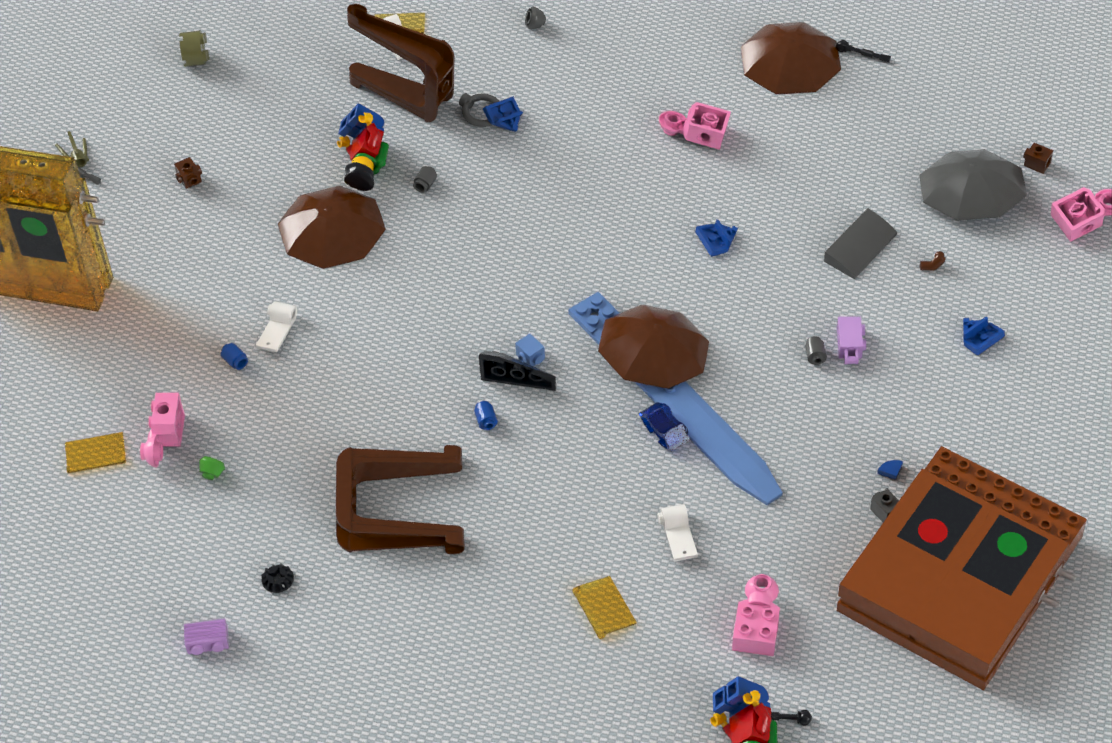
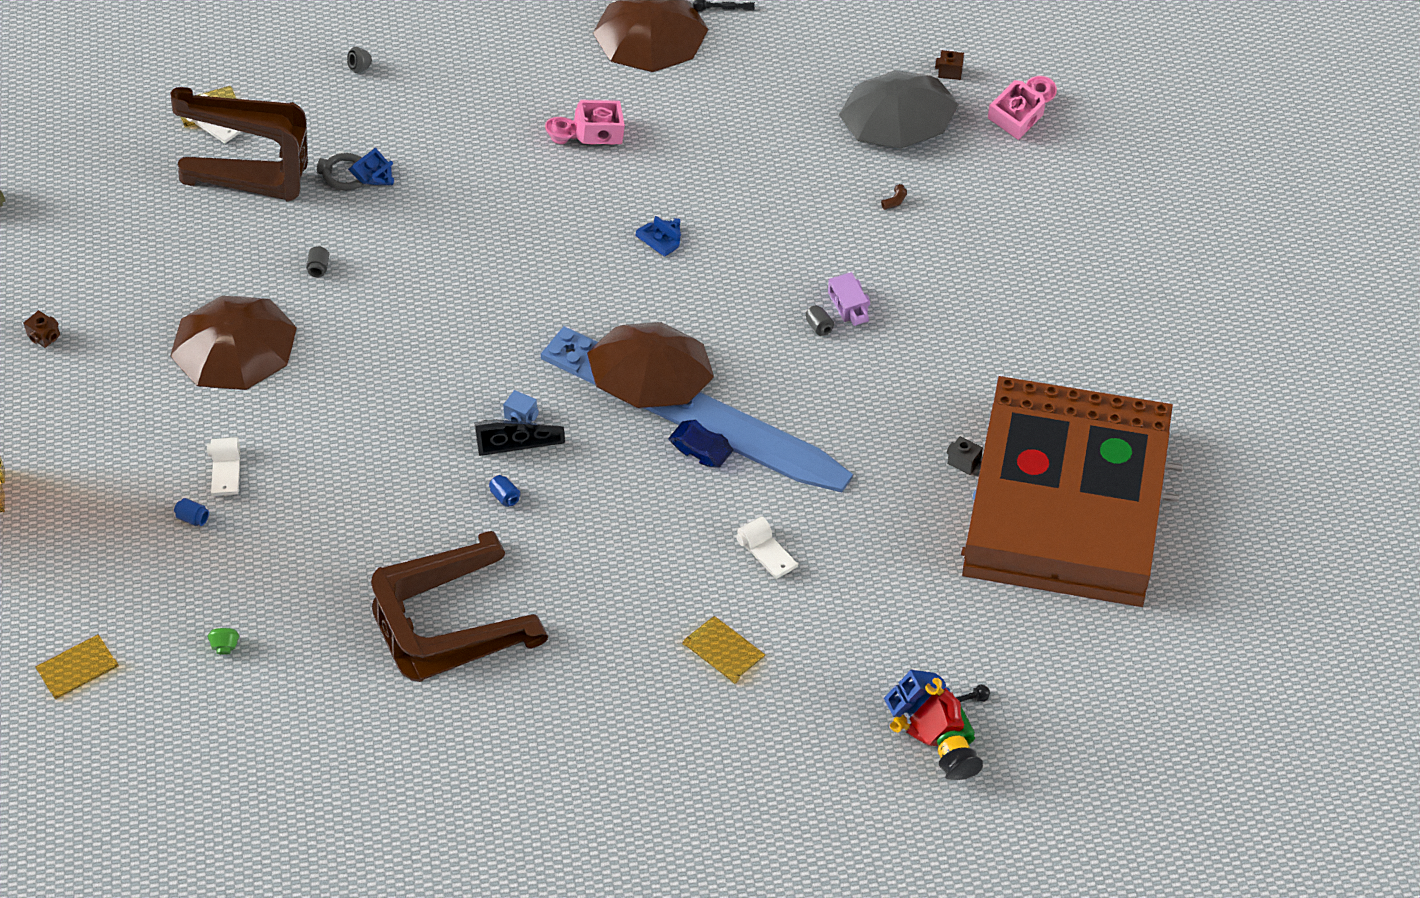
camera: 25 degrees left, 0 degrees up
bright pink brick [140,393,185,468] -> none
lavender brick [184,618,229,655] -> none
black gear [261,563,294,593] -> none
piece [337,103,389,191] -> none
bright pink brick [732,574,780,656] -> none
dark grey slope [824,208,897,279] -> none
blue tile [877,460,903,480] -> none
blue slope [963,317,1005,356] -> none

